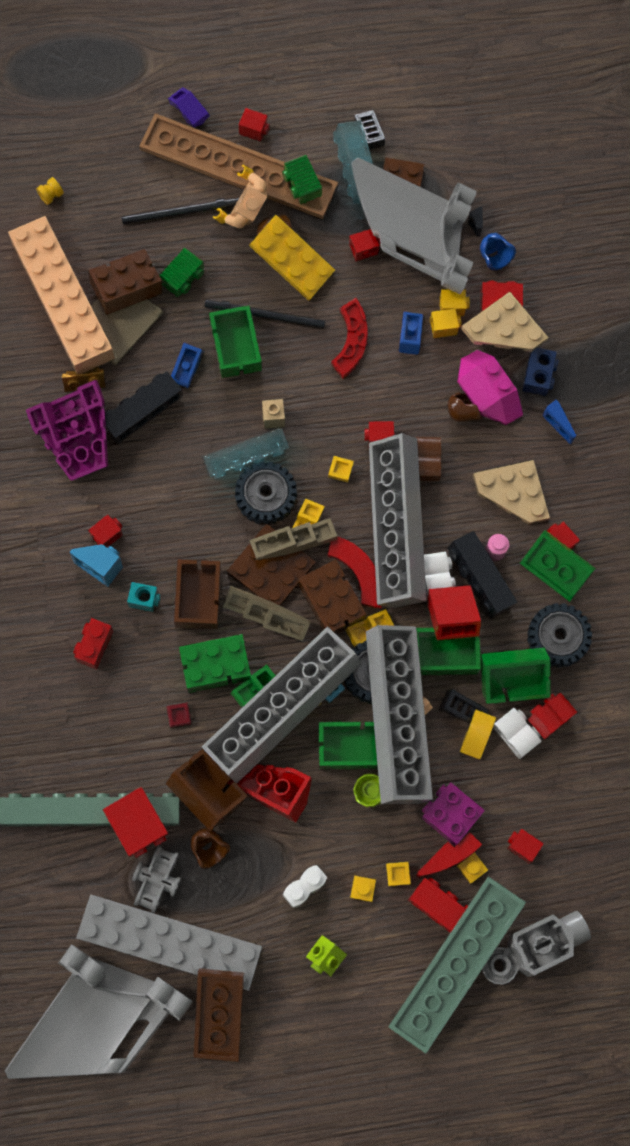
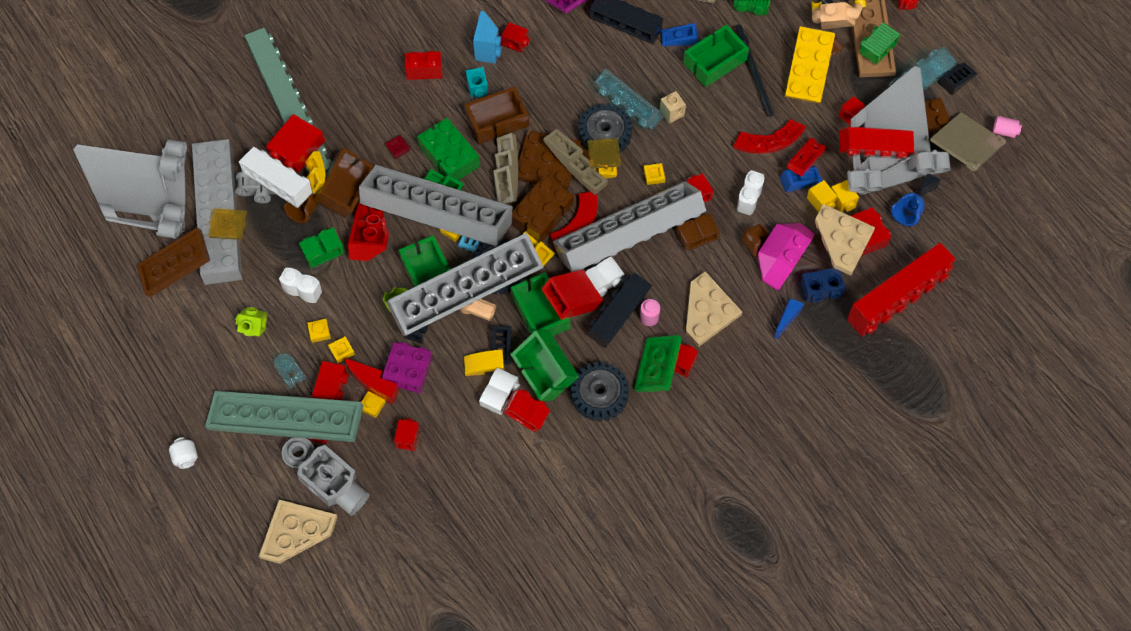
camera: 70 degrees right, 10 degrees down
none -> white head [169,437,198,469]
none -> clear yellow piece [209,209,247,240]
none -> white brick [239,147,312,208]
none -> tan plate [259,500,338,564]
none -> clear light blue plate [274,354,306,389]
none -> green piece [299,228,345,269]
none -> yellow slope [305,151,325,194]
none -> clear yellow piece [588,138,621,169]
none -> white brick [737,170,764,215]
none -> red plate [787,137,827,177]
none -> red brick [839,127,915,159]
none -> red brick [847,242,956,337]
none -> dark tan piece [930,112,1006,171]
none -> bright pink brick [992,115,1022,138]

